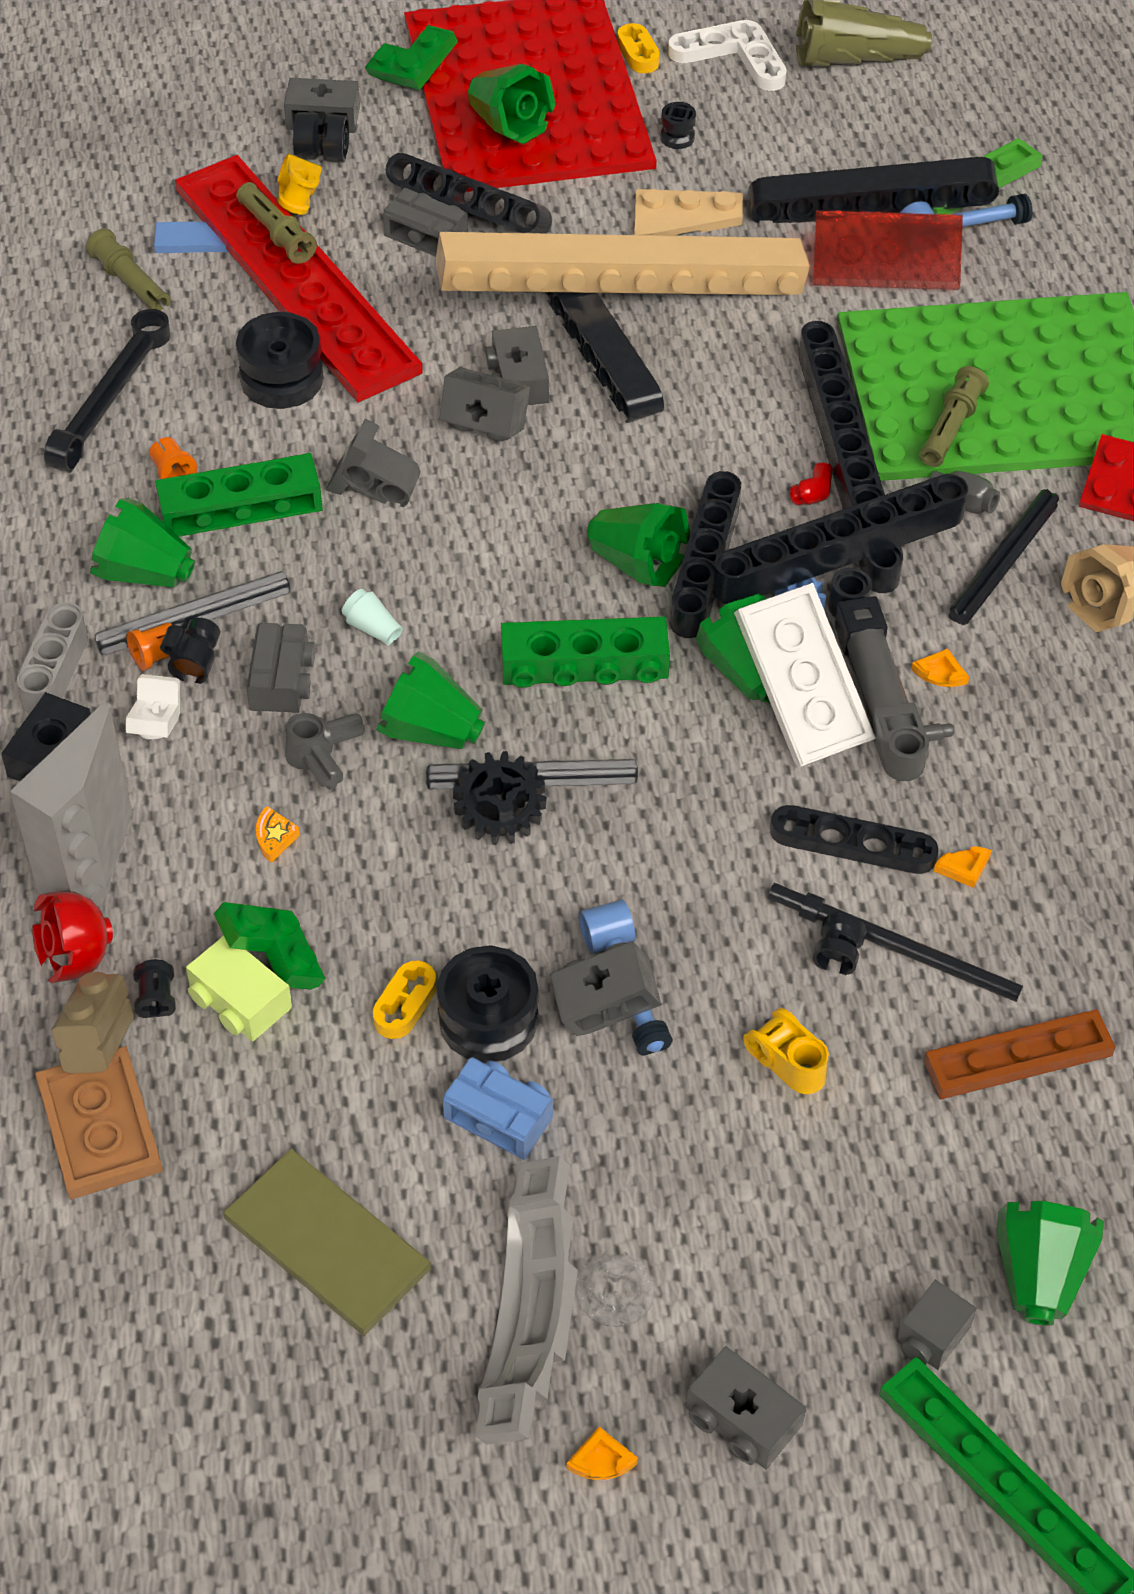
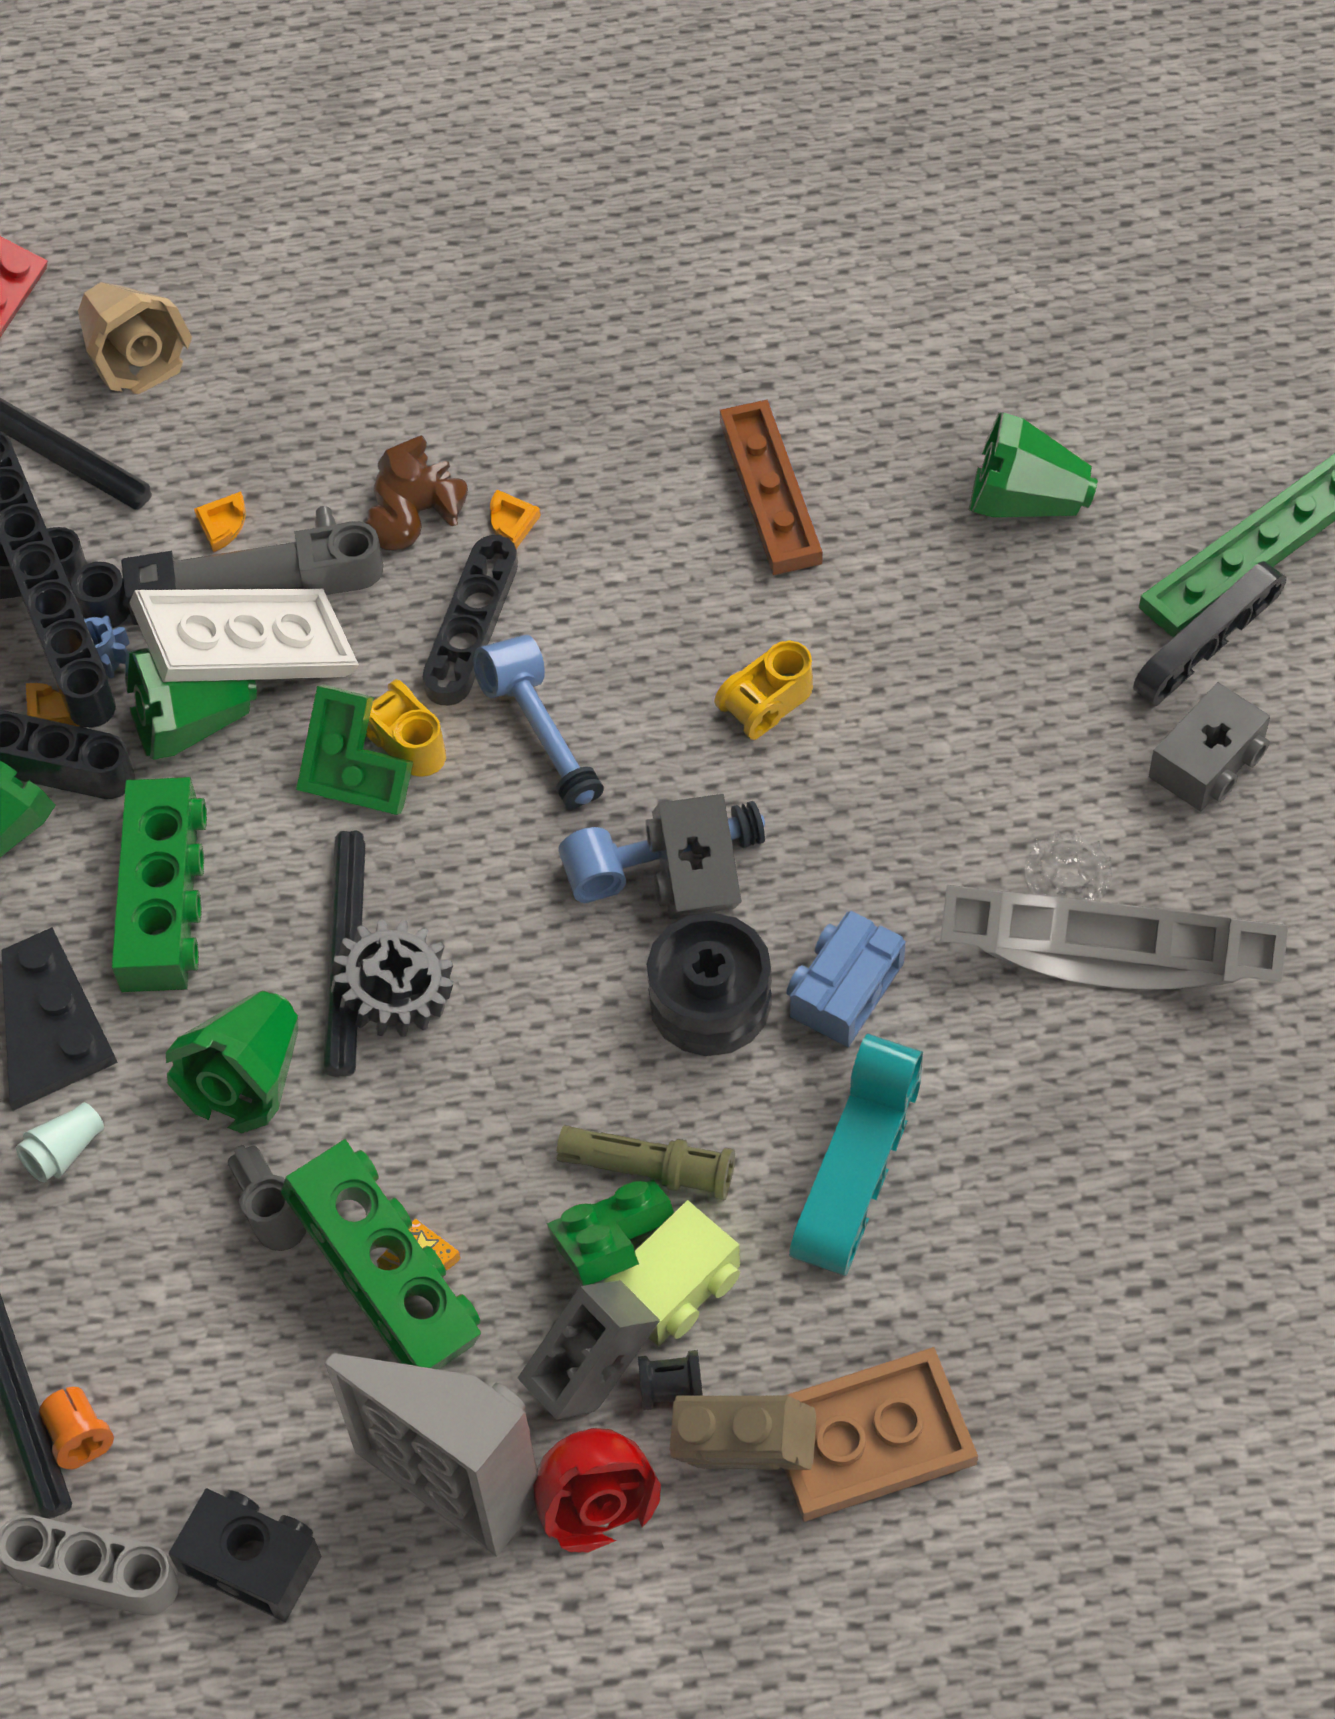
camera: 85 degrees left, 5 degrees up
white bracket [126,674,180,740] -> none
black piece [160,618,220,684] -> none
olive tile [223,1149,431,1336] -> none
dark grey brick [246,623,315,713] -> none
yellow beam [373,960,437,1039] -> none
light orange tile [566,1427,638,1480] -> none
black bar [768,883,1023,1002] -> none
black wheel [812,913,867,975] -> none
dark grey brick [897,1279,977,1370] -> none
none -> black wing [1,927,118,1111]
none -> green brick [281,1139,481,1370]
none -> green plate [296,685,413,815]
none -> reddish brown animal [364,435,468,551]
none -> yellow piece [366,679,446,777]
none -> medium blue piece [473,635,604,810]
none -> dark grey brick [518,1280,660,1420]
none -> olive pin [556,1125,735,1200]
none -> teal beam [789,1033,923,1276]
none -> black beam [1133,561,1286,706]

